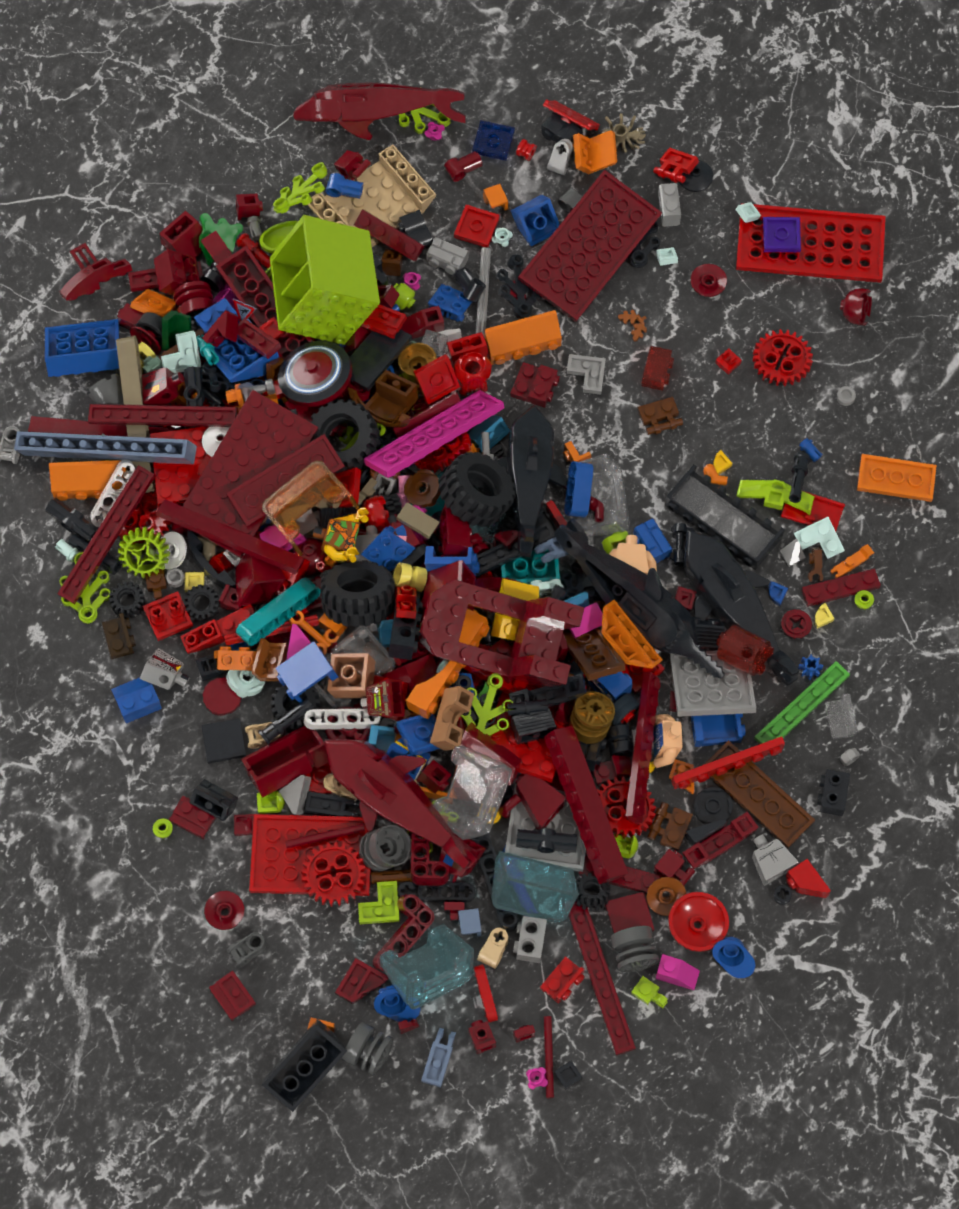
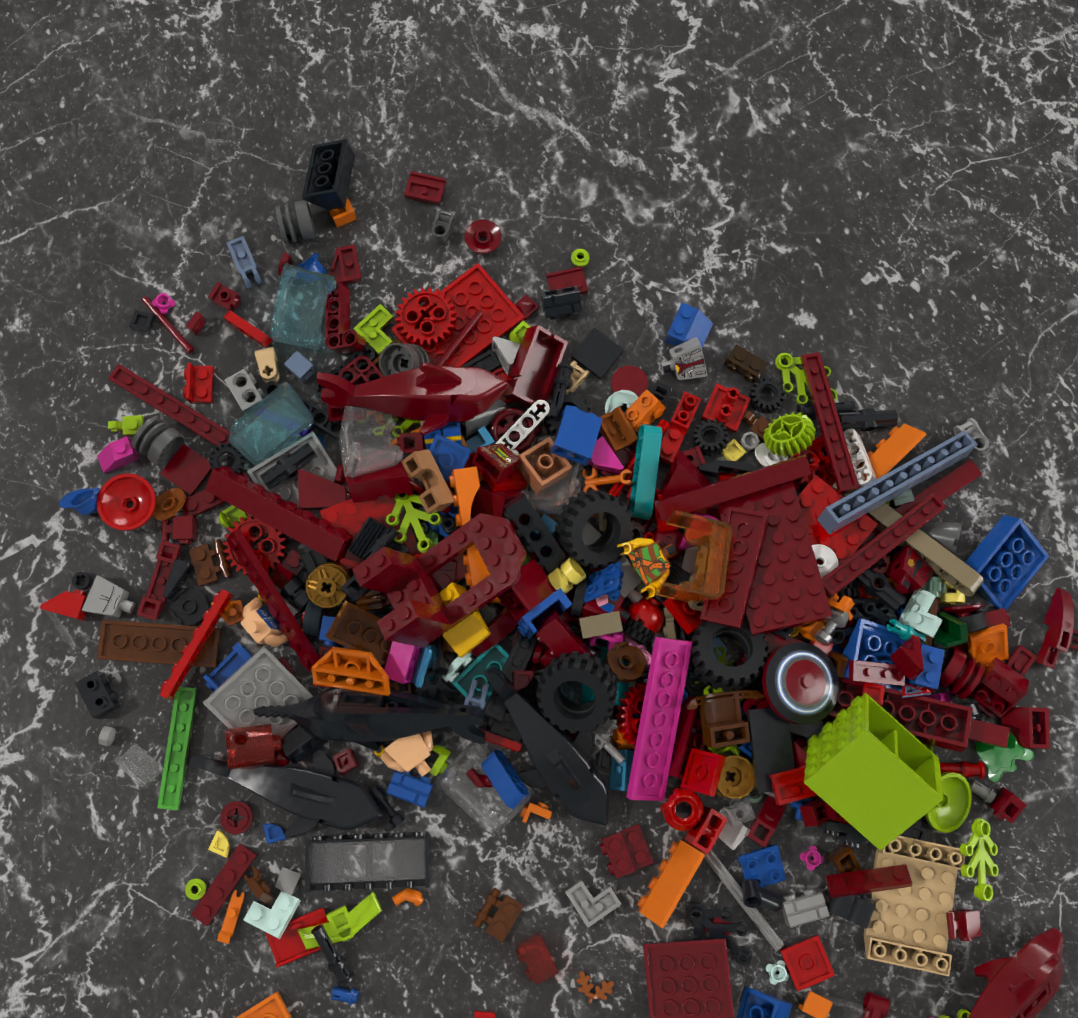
camera: 135 degrees right, 10 degrees up
light aqua pin [55,539,79,562] -> none
blue piece [325,173,363,199] -> none
lime head [394,283,416,310] -> none
red slope [396,585,417,619] -> none
dark red tile [444,902,465,920] -> none
yellow tile [713,450,732,475] -> none
blue gear [798,654,823,680] -> none

